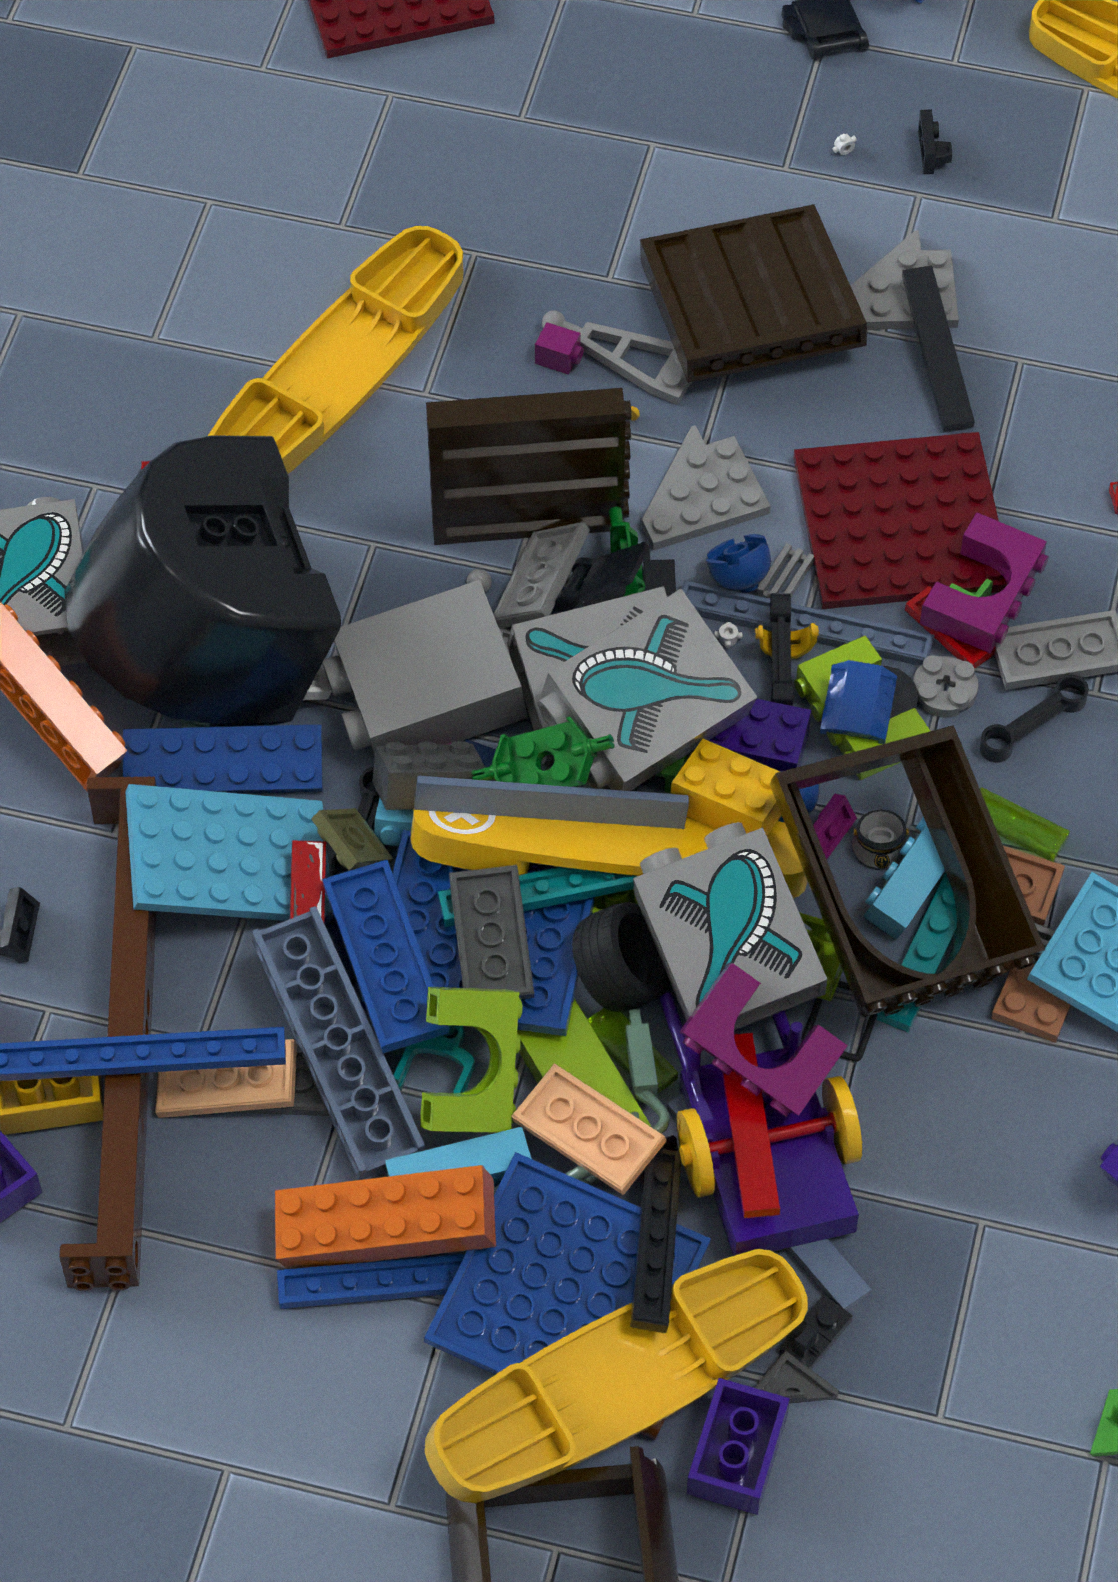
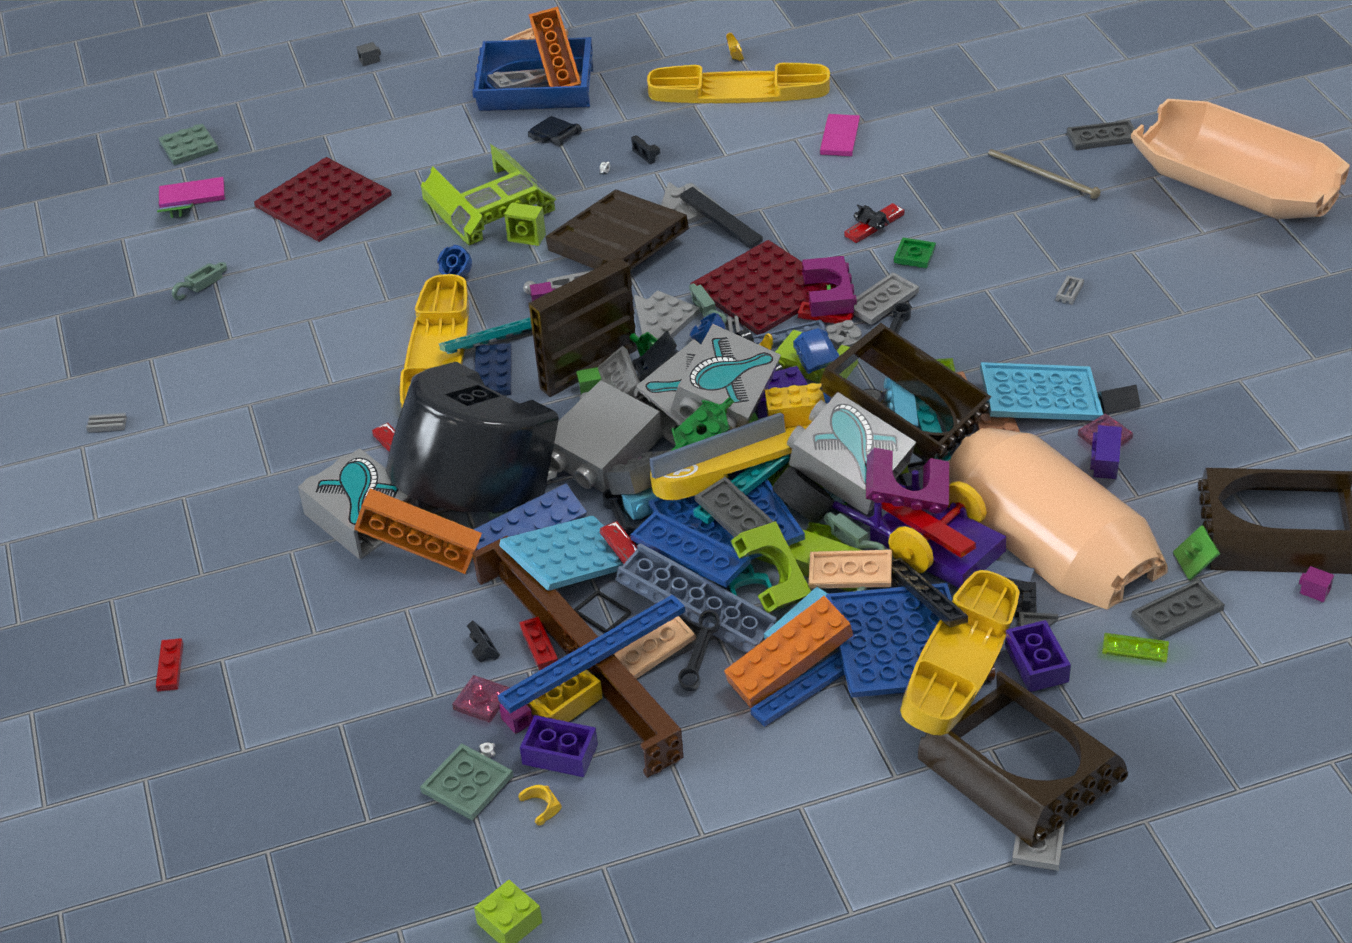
camera: 30 degrees left, 15 degrees down
olive plate [311,808,393,871] -> none
none -> sand green piece [172,262,227,300]
none -> lime piece [421,144,557,245]
none -> blue cylinder [437,245,472,278]
none -> teal plate [439,317,532,354]
none -> dark blue plate [475,343,512,396]
none -> lime brick [504,203,546,246]
none -> red plate [519,616,558,670]
none -> black piece [574,591,631,633]
none -> bright green panel [576,367,601,394]
none -> black piece [678,610,721,691]
none -> sand green piece [689,283,727,323]
none -> light nougat cylinder [948,428,1168,610]
none -> clear neon green plate [1102,633,1169,663]
none -> dark grey tile [1131,579,1225,642]

